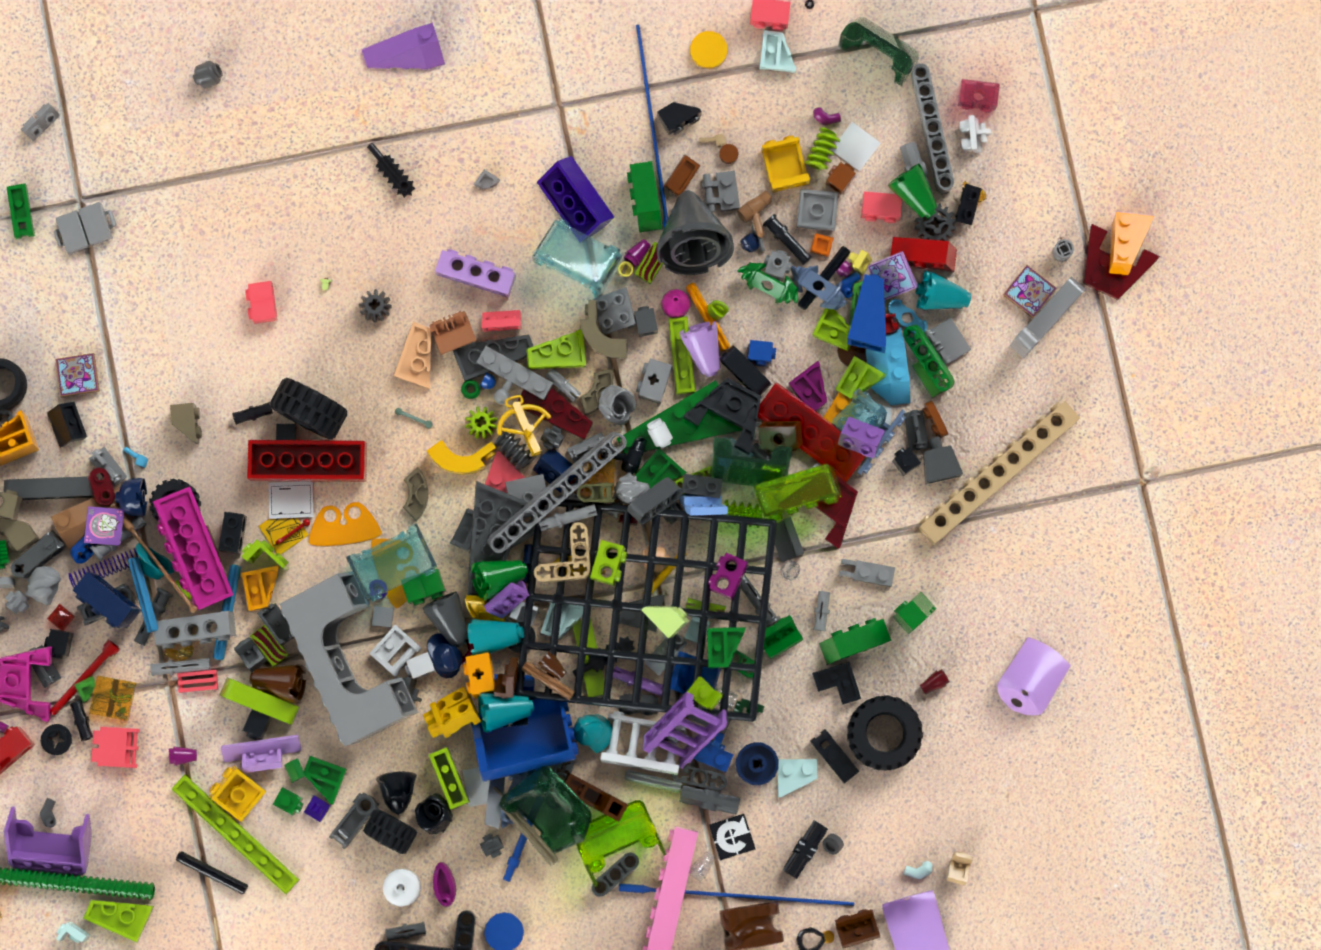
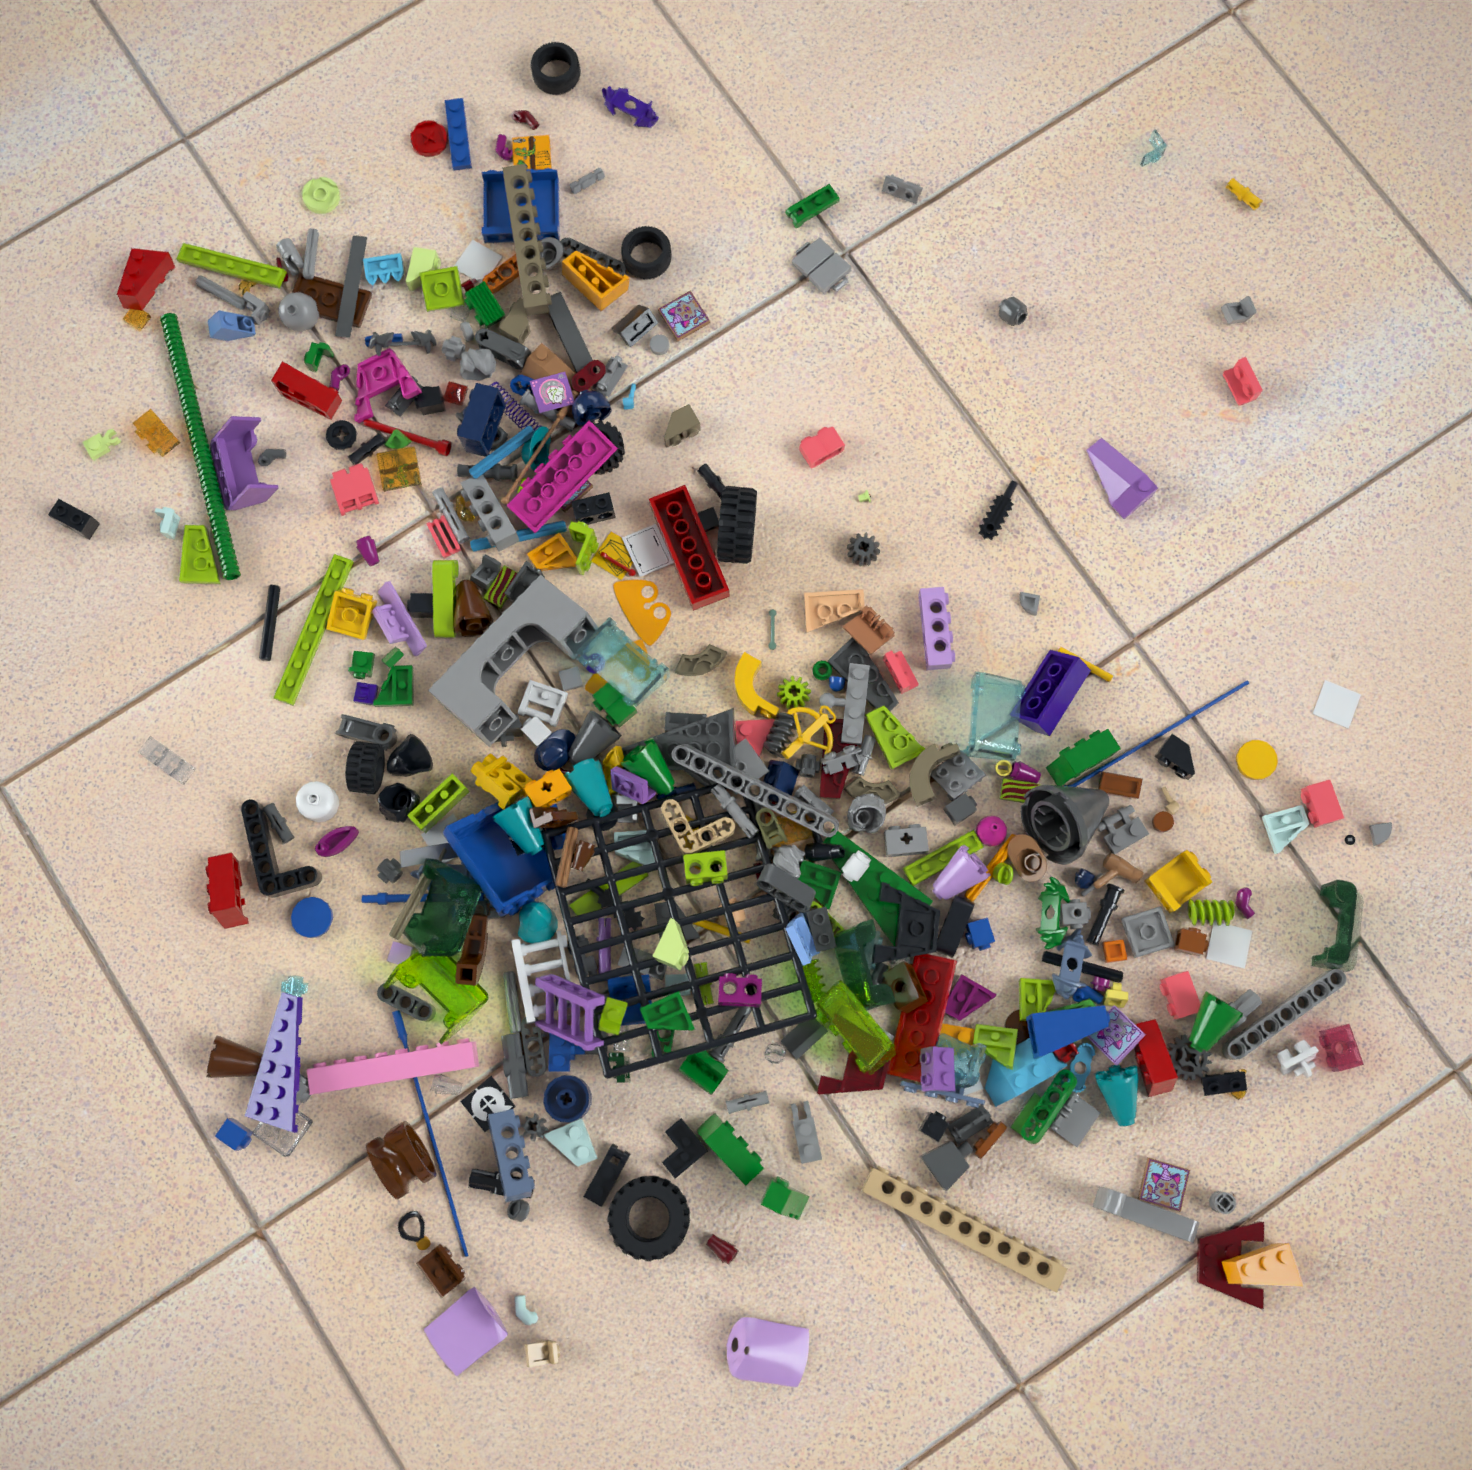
camera: 70 degrees right, 5 degrees down
none -> lavender tile [387,941,414,968]
none -> sand blue brick [488,1109,535,1202]
none -> dark grey gear [521,1114,549,1142]
none -> light grey tile [650,334,669,355]
none -> light grey hinge [820,745,864,775]
none -> medium nougat piece [1008,834,1047,882]
none -> yellow bar [1058,647,1113,683]

